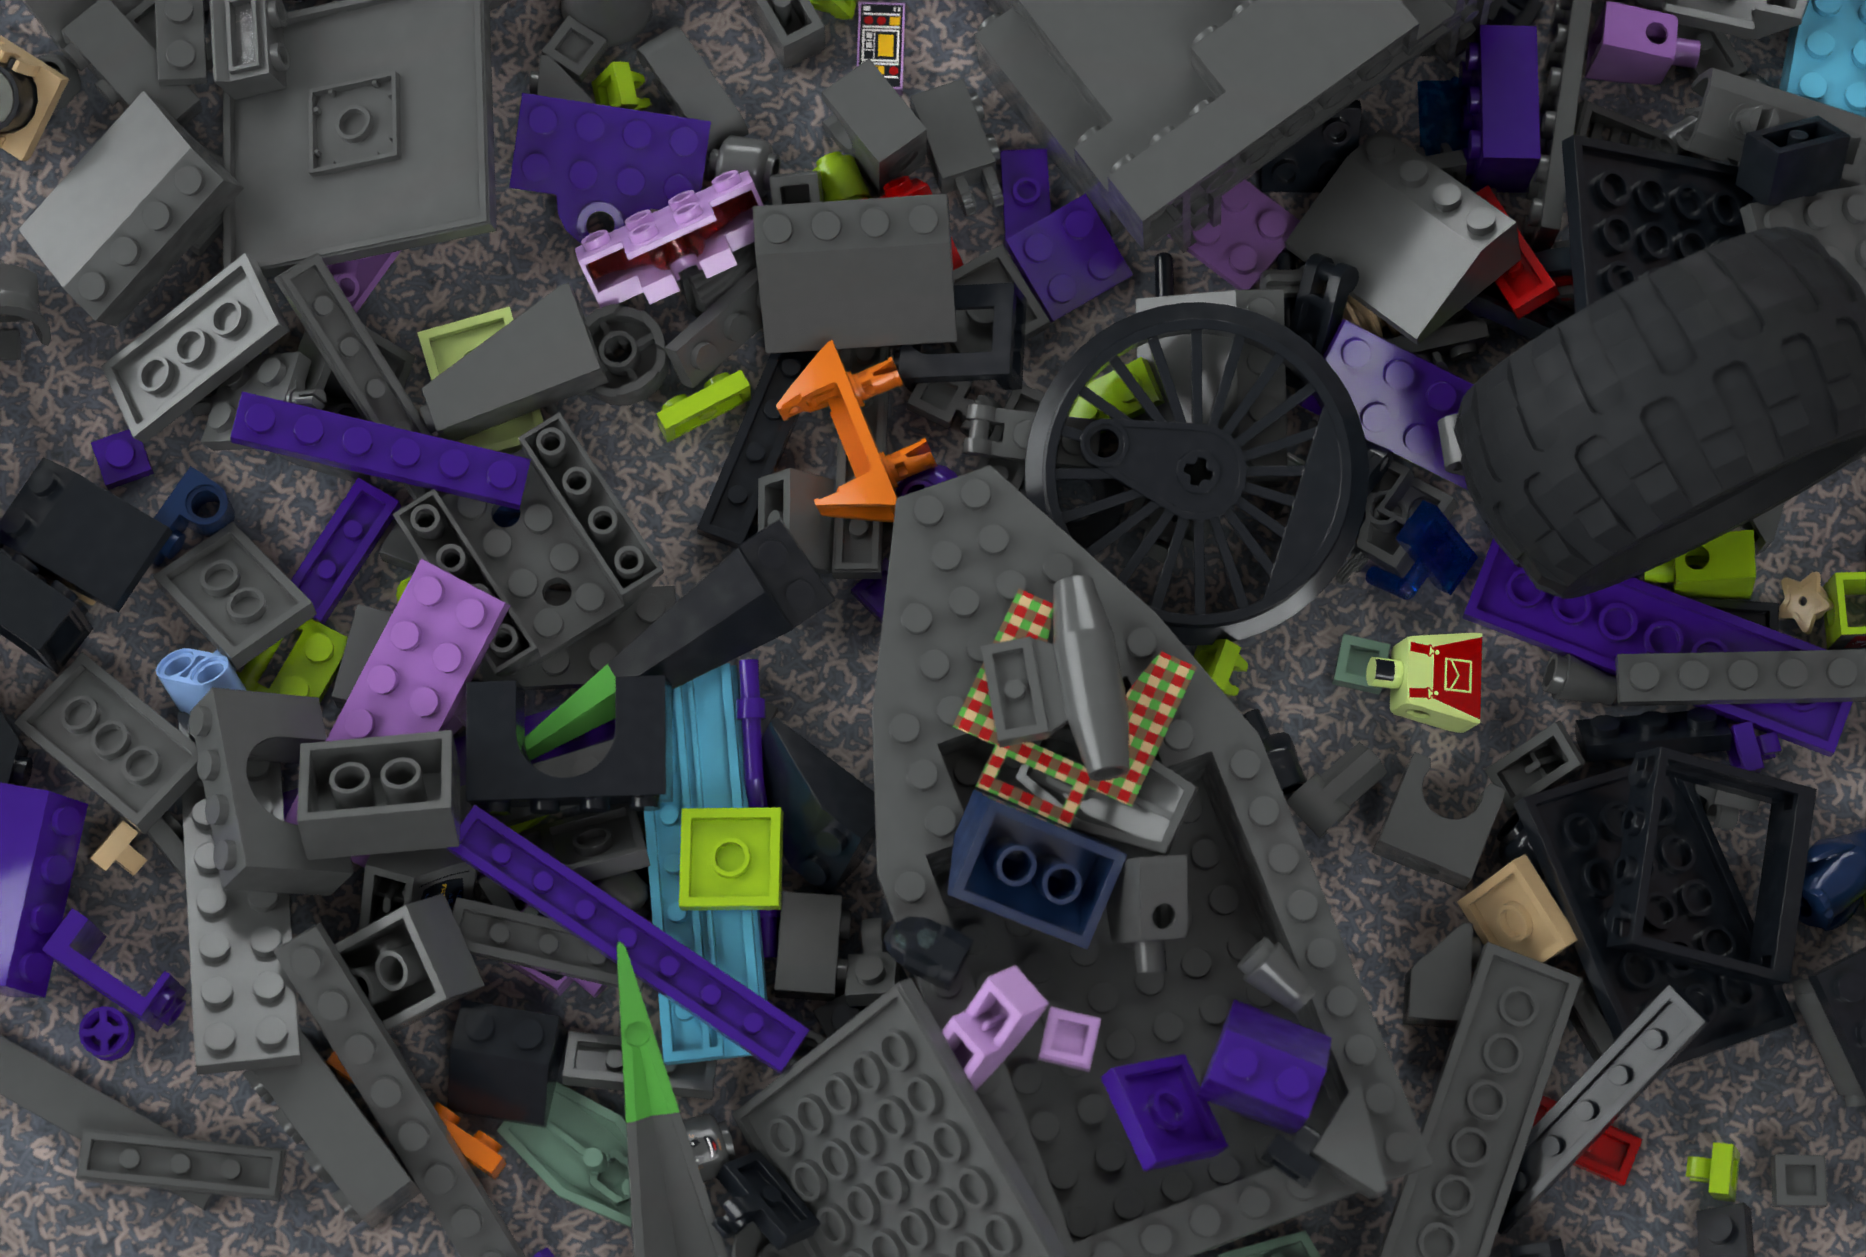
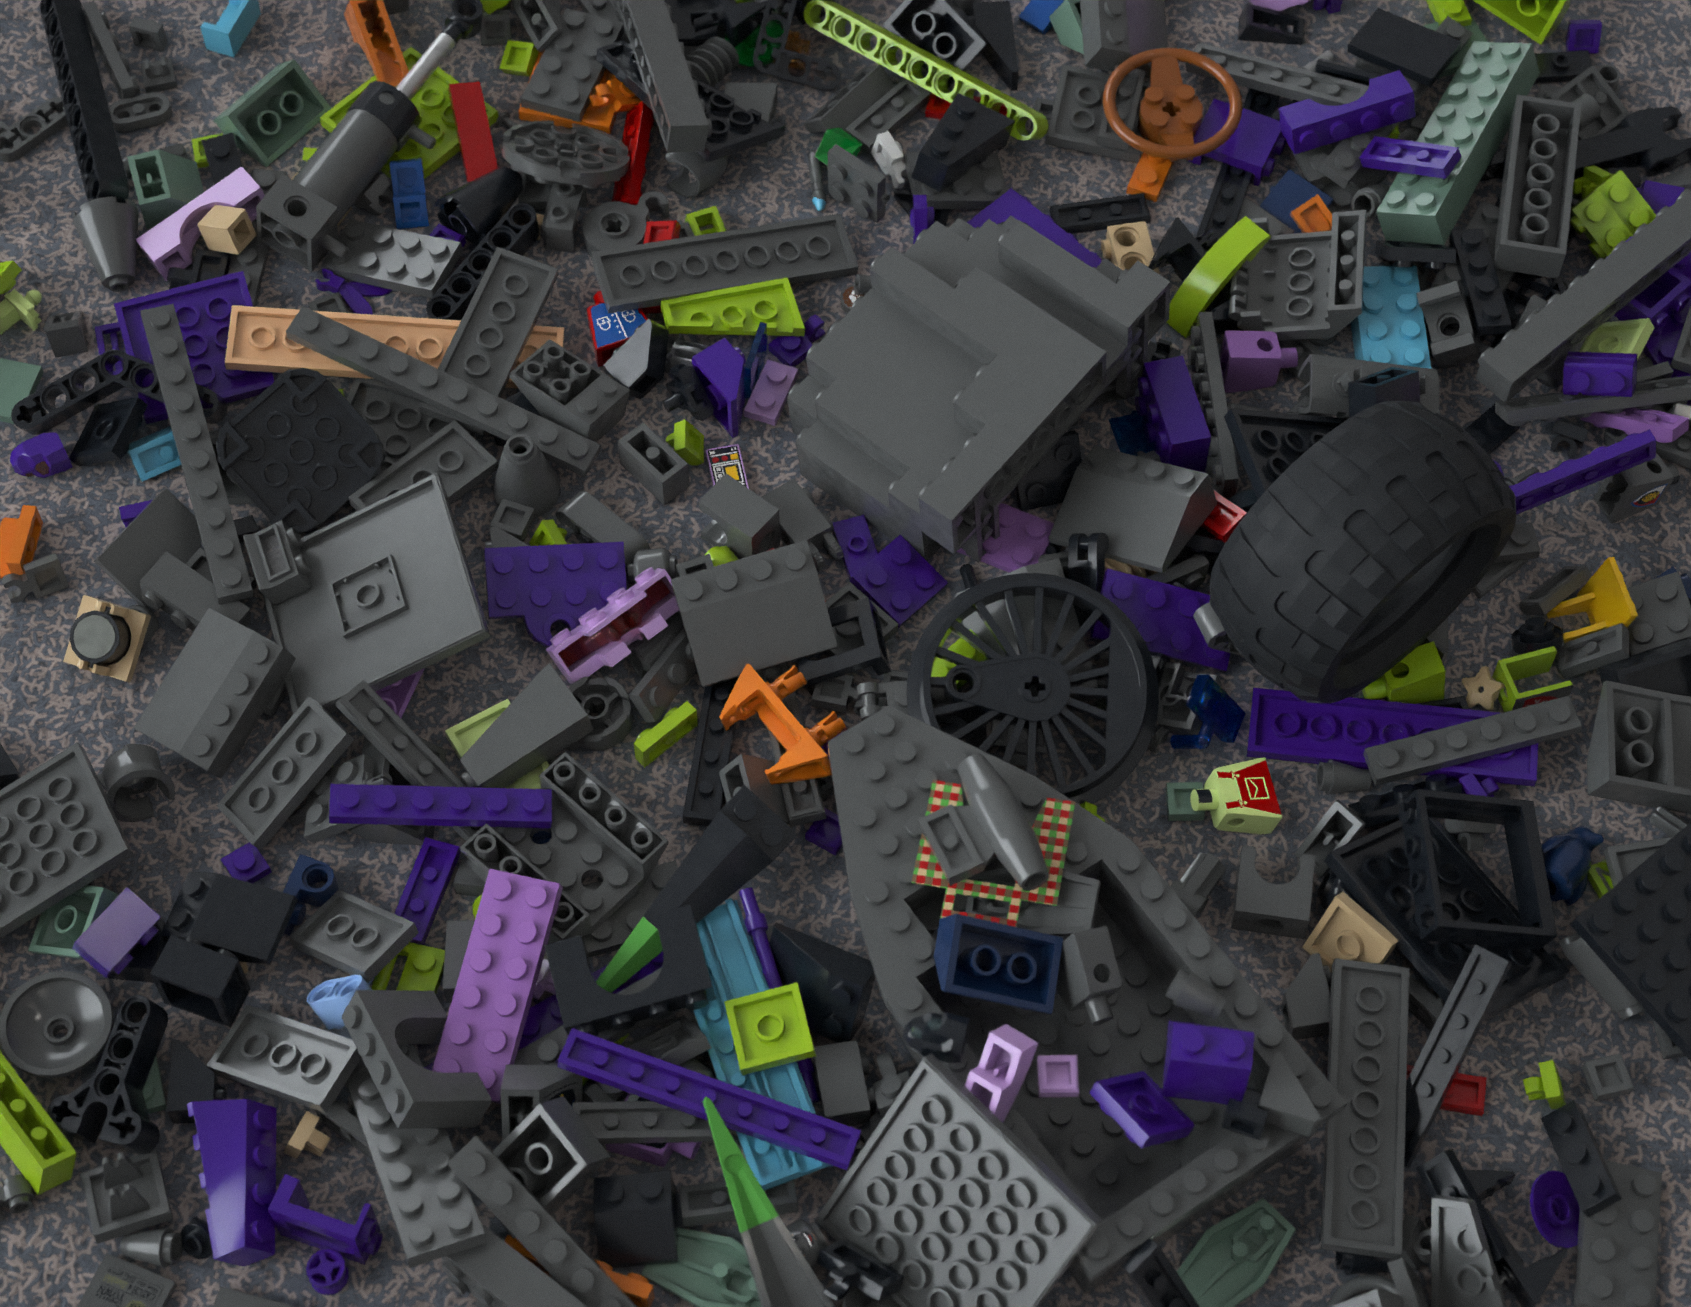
camera: 10 degrees left, 15 degrees down
dark grey brick [297,730,460,860] -> none

